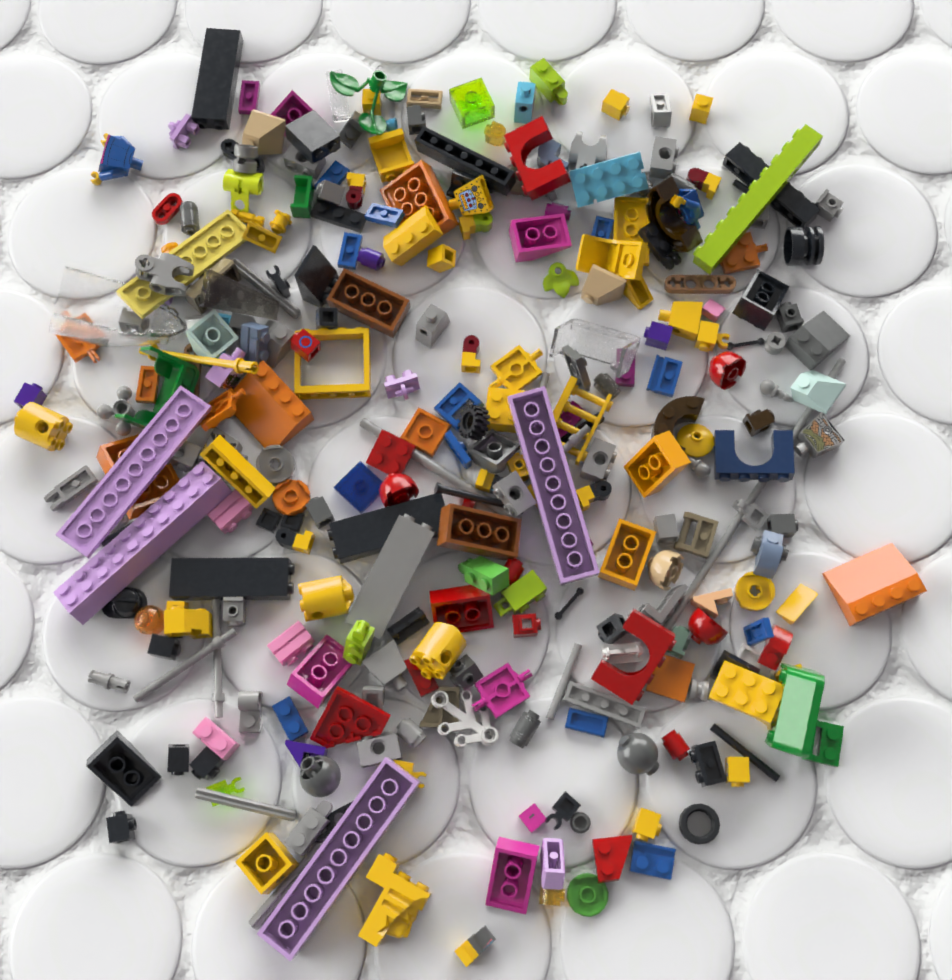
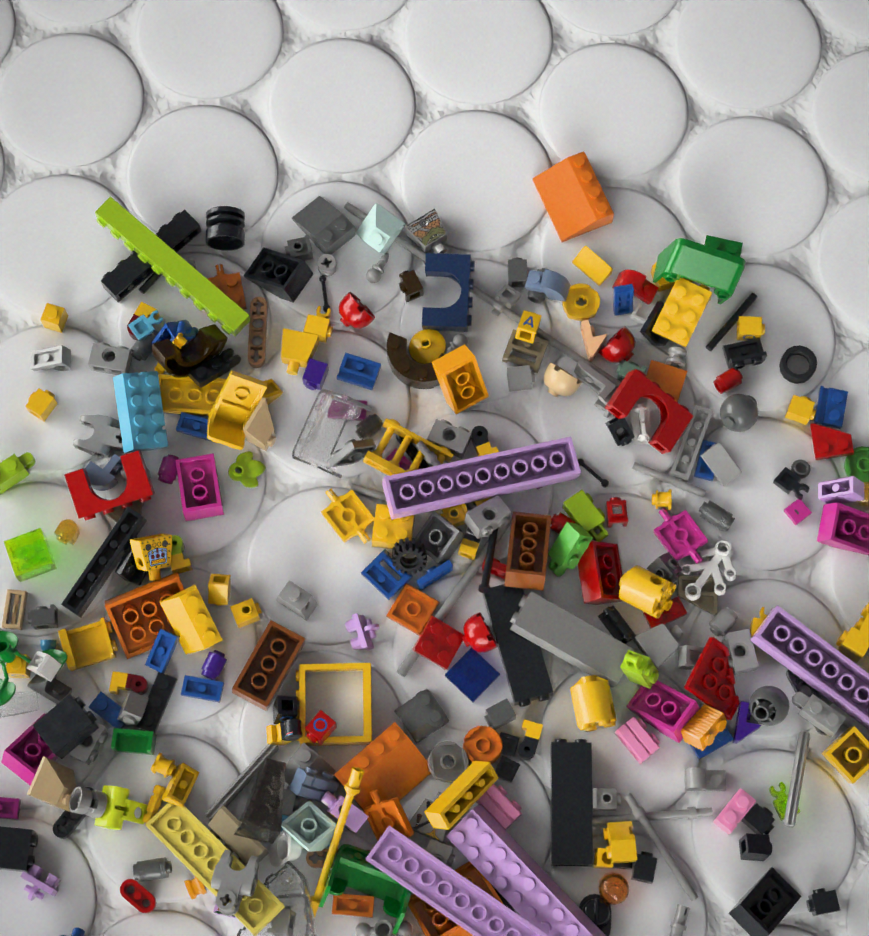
camera: 90 degrees left, 0 degrees up
black plate [266,265,291,298] -> none
black slope [294,245,339,307] -> none
leg [461,335,481,373] -> none
medium azure torso [514,81,536,124] -> none
light orange brick [598,518,656,591] -> none
bright pink slope [701,298,726,323] -> none
light grey brick [816,189,844,222] -> none
none -> white slope [27,651,61,682]
none -> medium azure plate [128,310,163,341]
none -> yellow brick [230,598,262,628]
none -> leg [266,719,302,746]
none -> dark grey slope [394,689,449,744]
none -> yellow brick [515,310,542,344]
none -> yellow brick [652,489,672,510]
none -> light orange brick [681,704,727,751]
none -> light grey slope [700,442,742,486]

